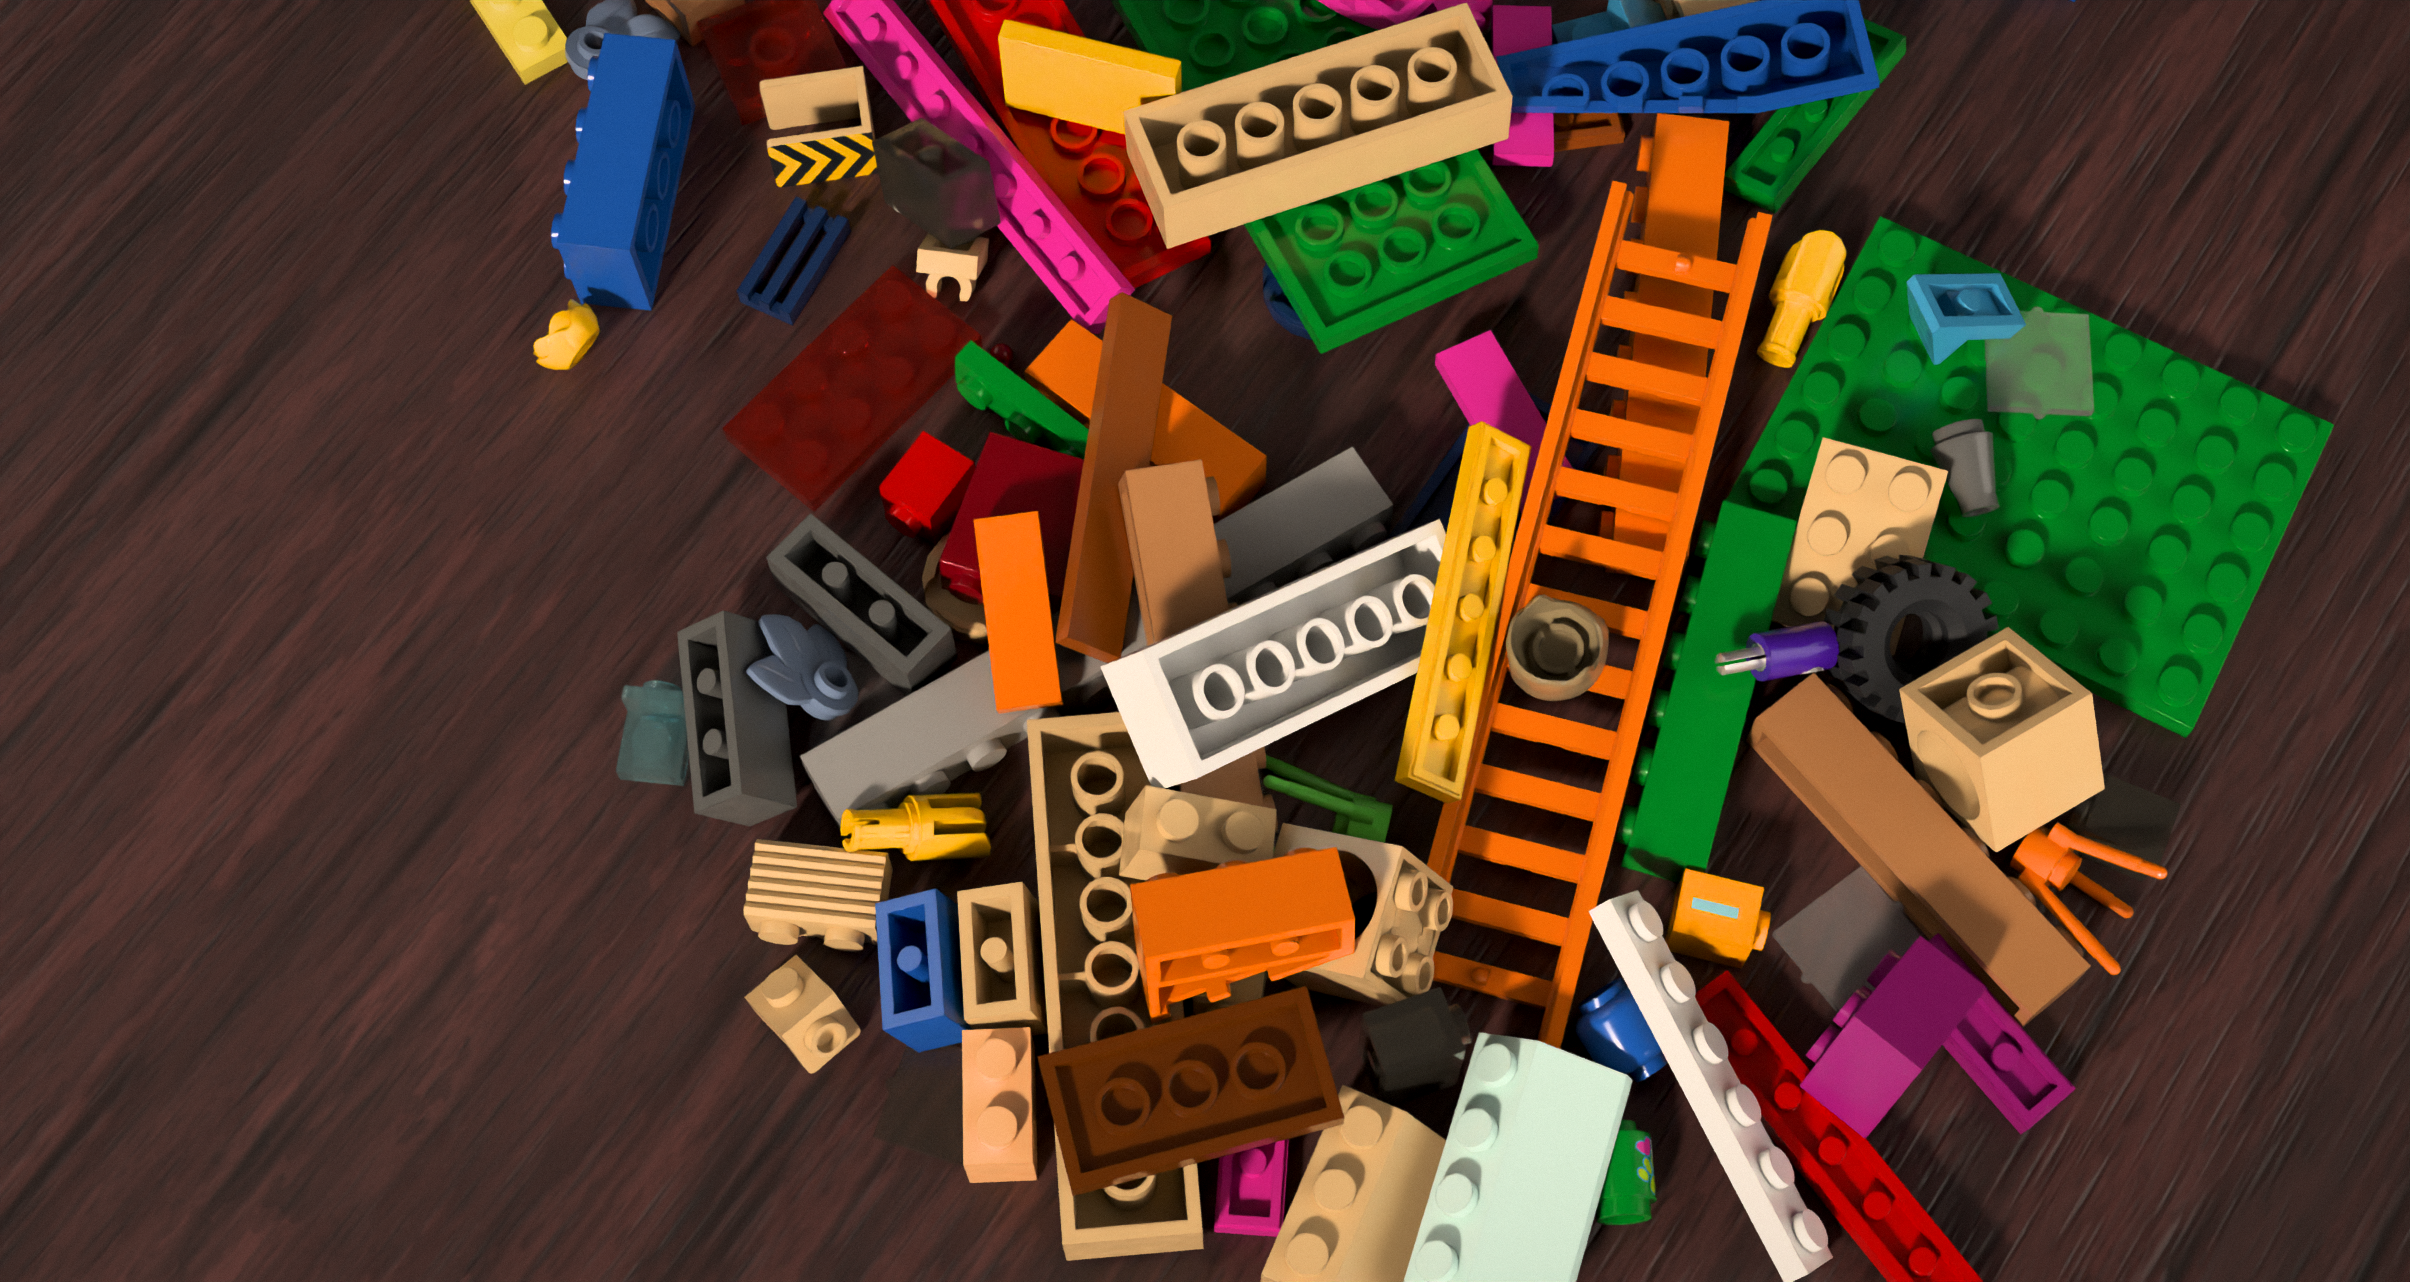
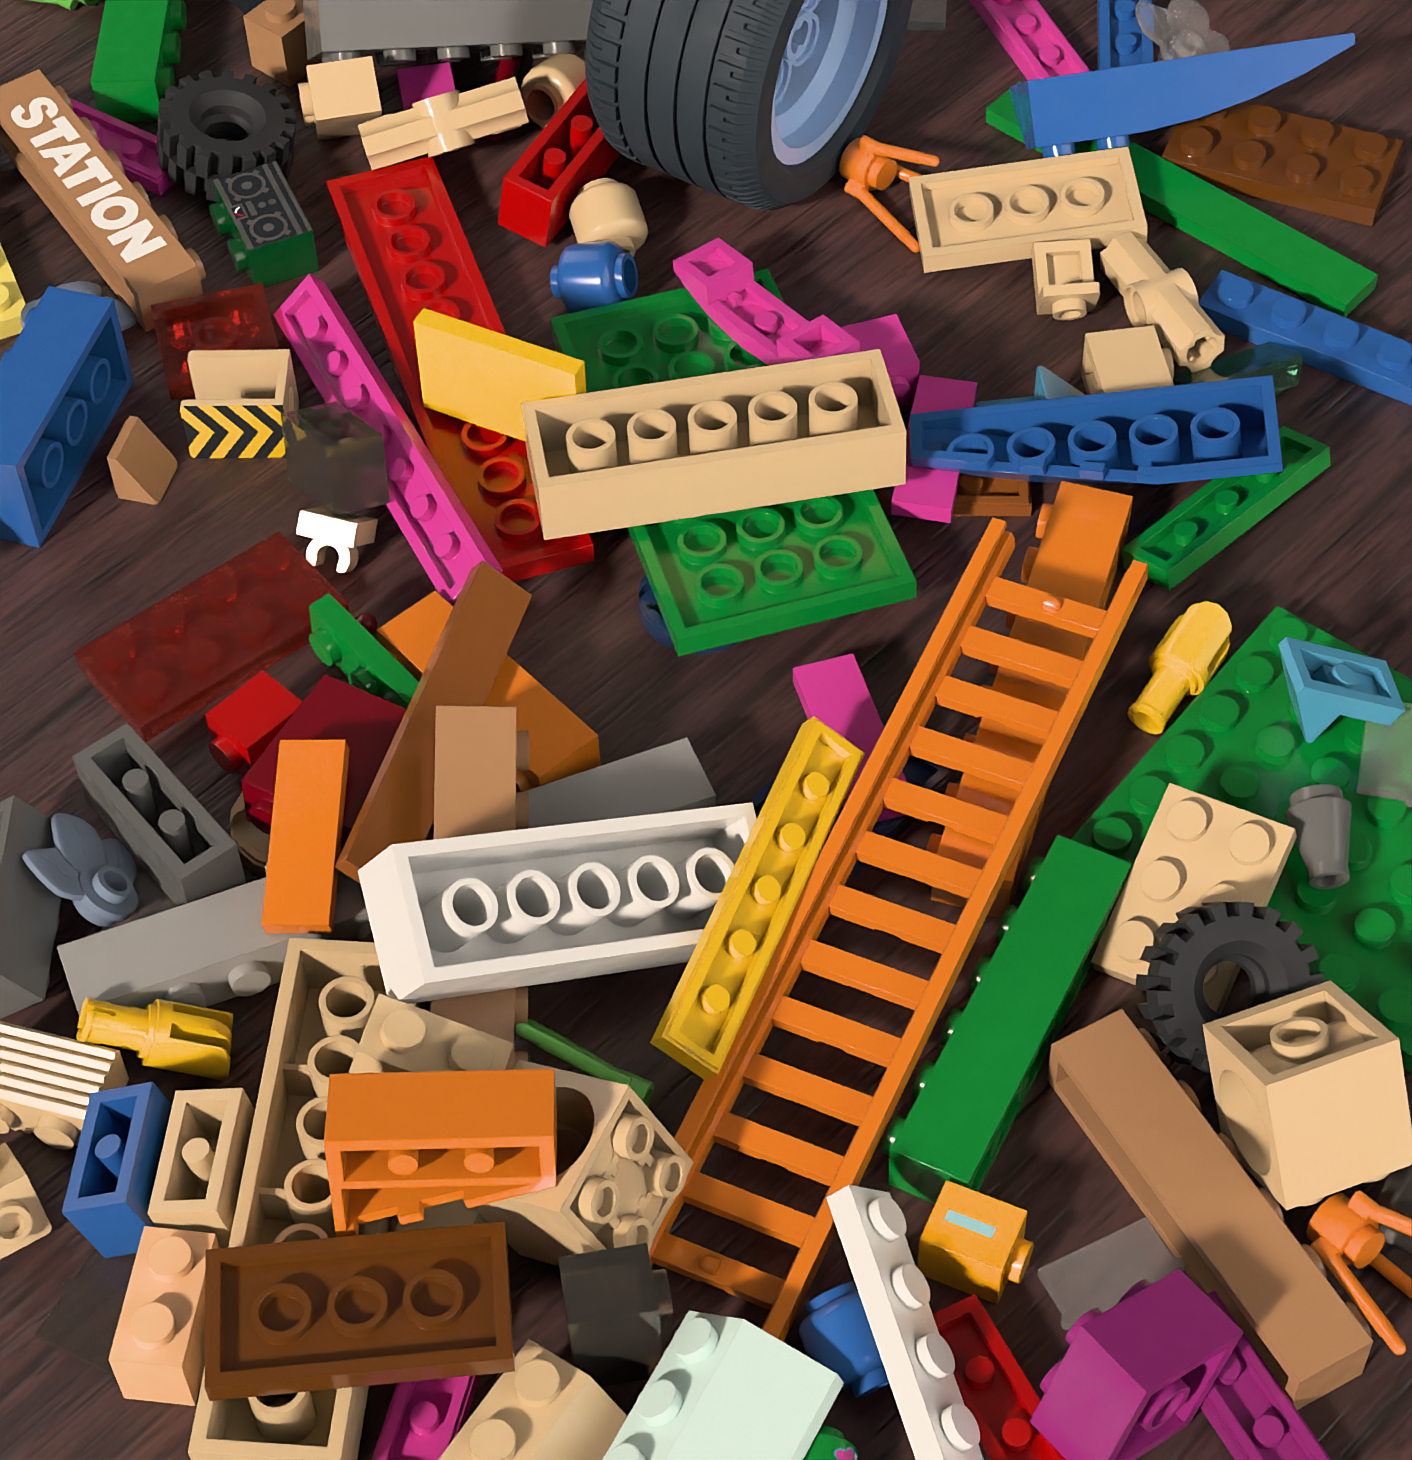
camera: 10 degrees right, 15 degrees down
dark blue tile [737,196,851,326] -> none
dark tan hair [1506,594,1609,701] -> none
dark purple piece [1715,621,1839,681] -> none
none -> medium nougat slope [107,416,178,505]

